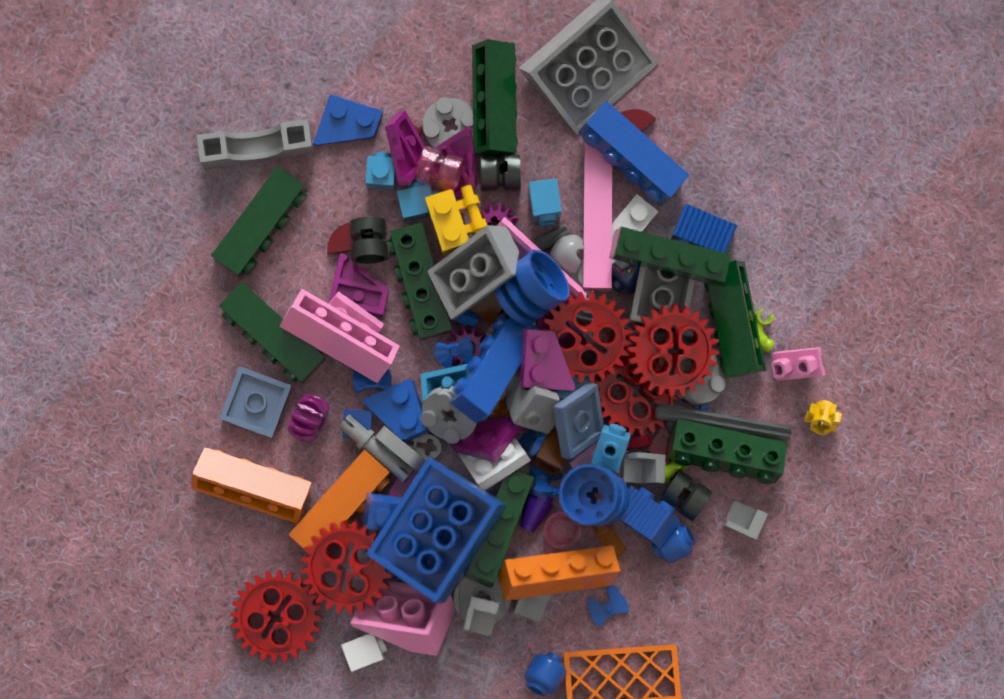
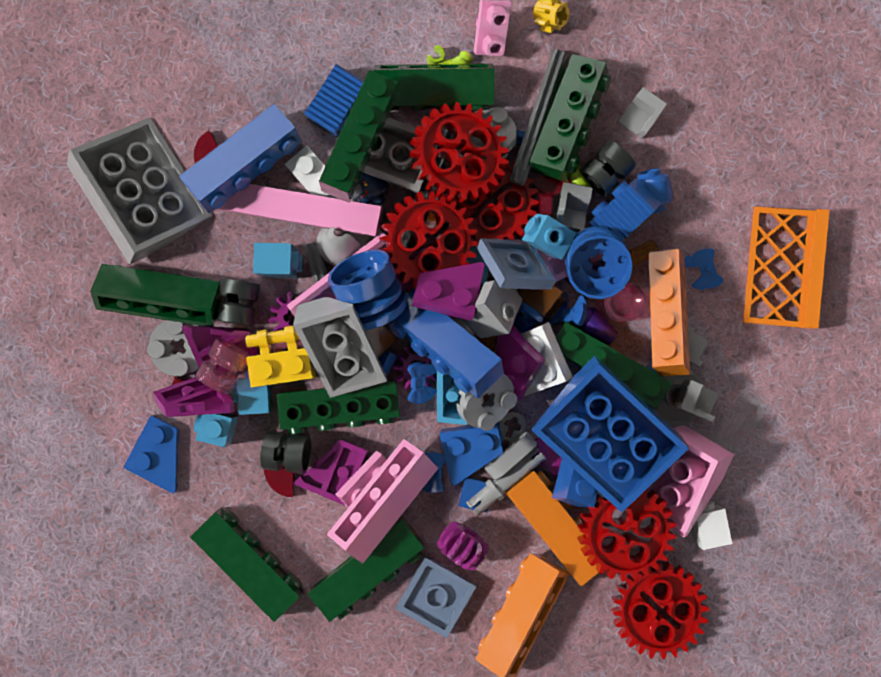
camera: 75 degrees left, 5 degrees up
light grey arch [196,119,315,169] -> none
blue head [524,652,566,697] -> none

